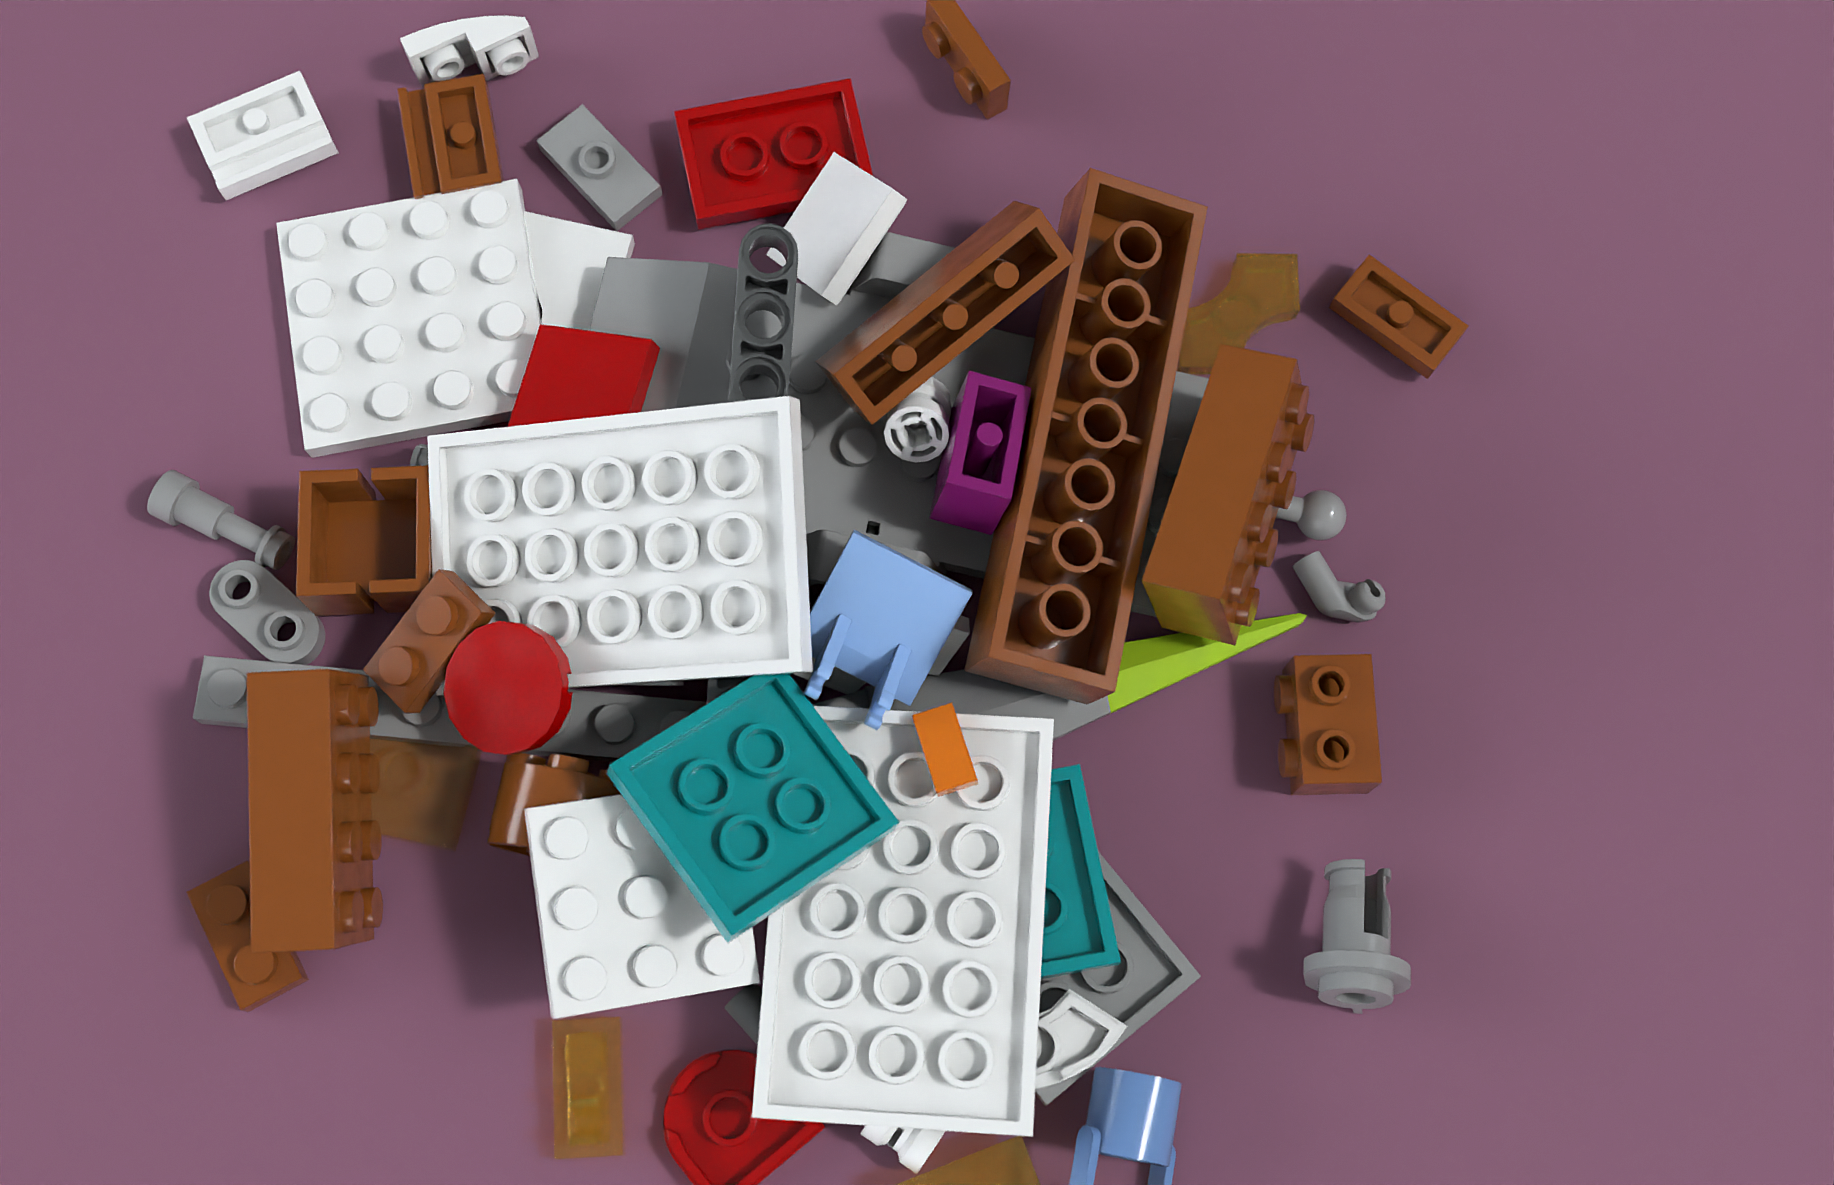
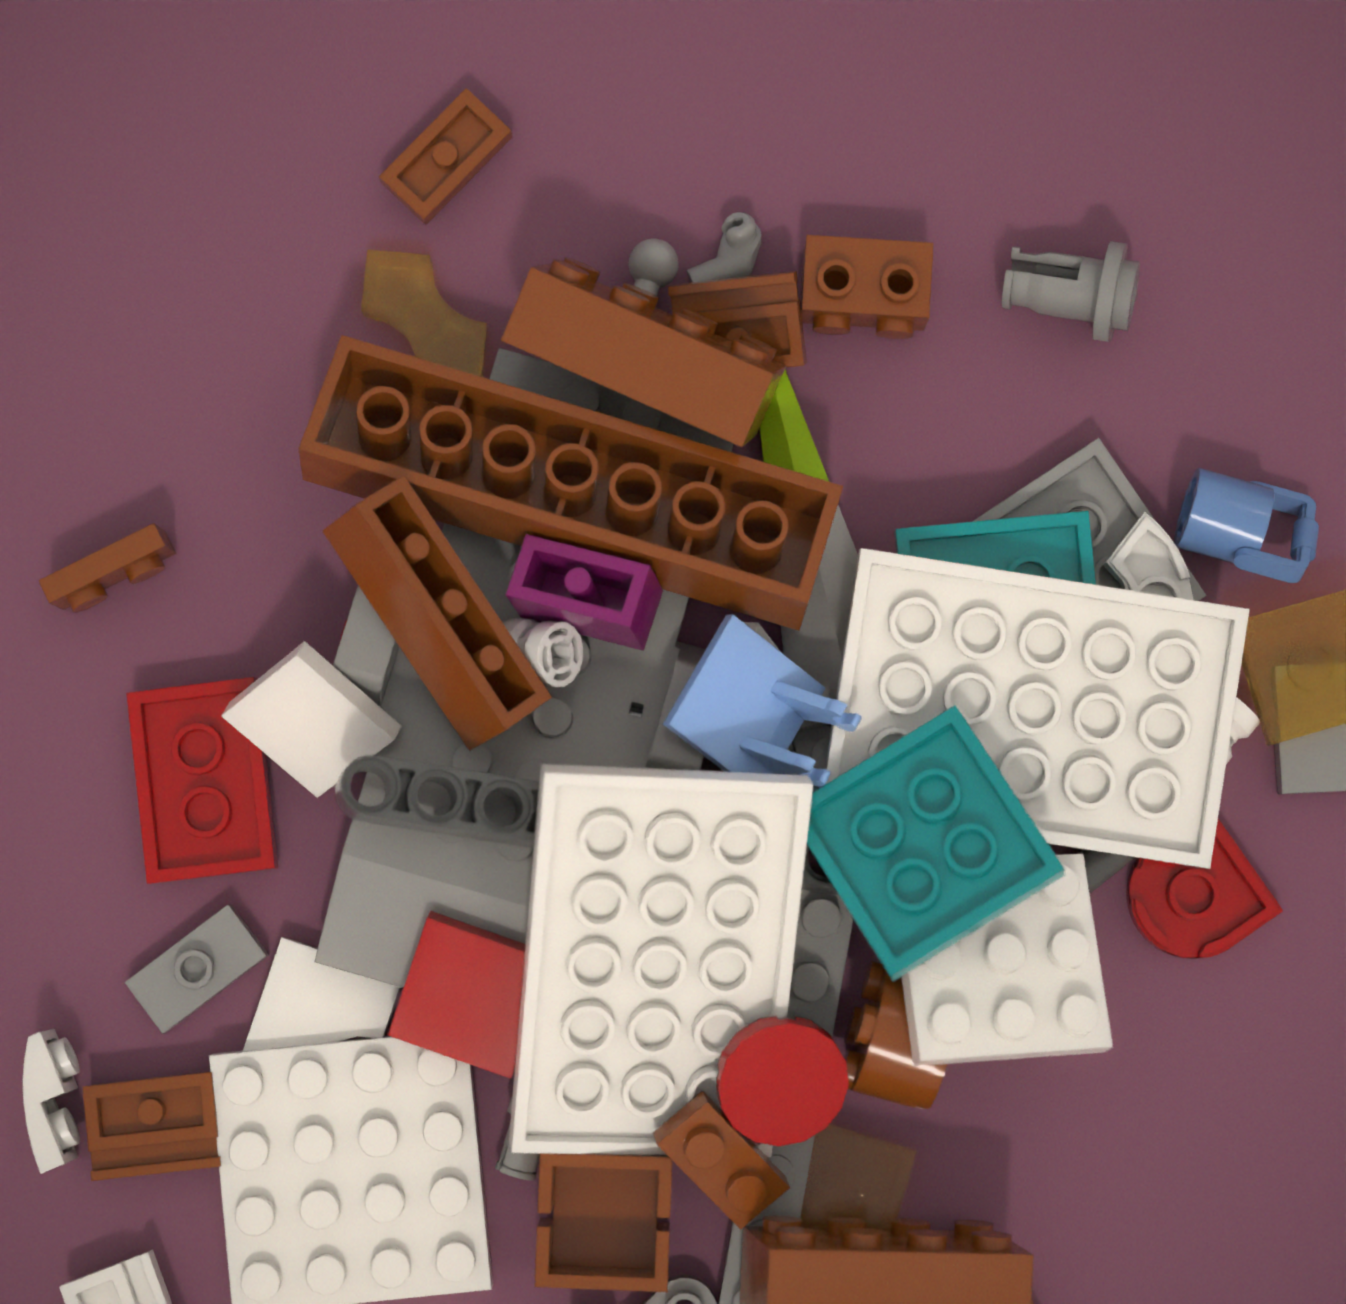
camera: 80 degrees left, 10 degrees up
clear yellow plate [552,1017,625,1159] -> none
orange piece [912,702,978,797] -> none
none -> dark orange plate [668,271,807,367]

